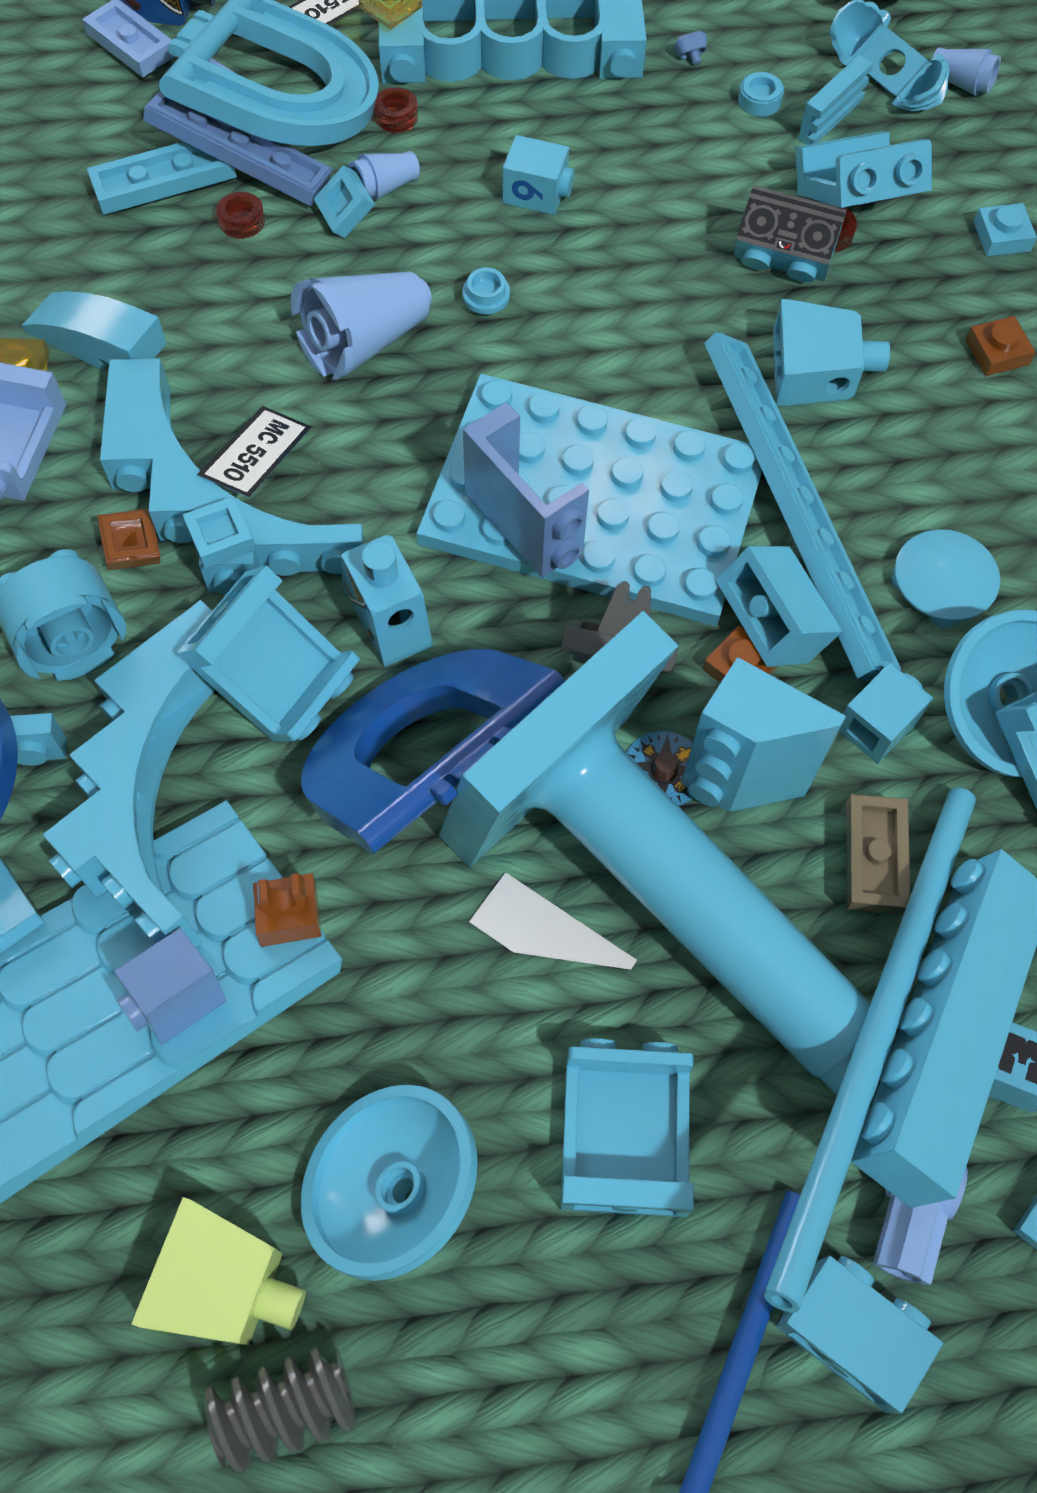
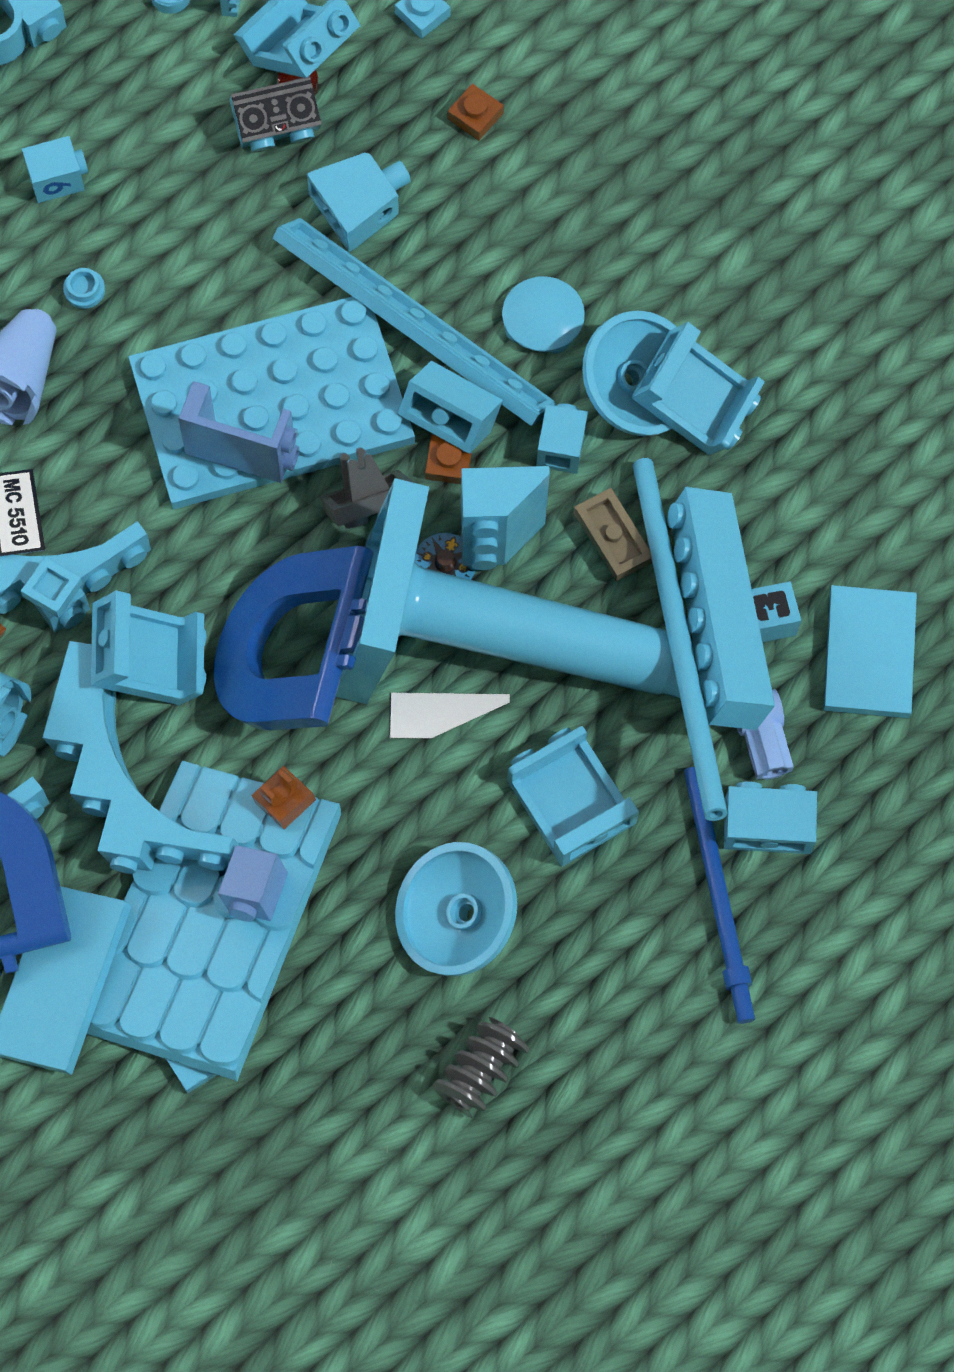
camera: 35 degrees left, 5 degrees up
yellowish green torso [131,1197,306,1345] -> none
medium azure torso [340,535,433,667] -> none

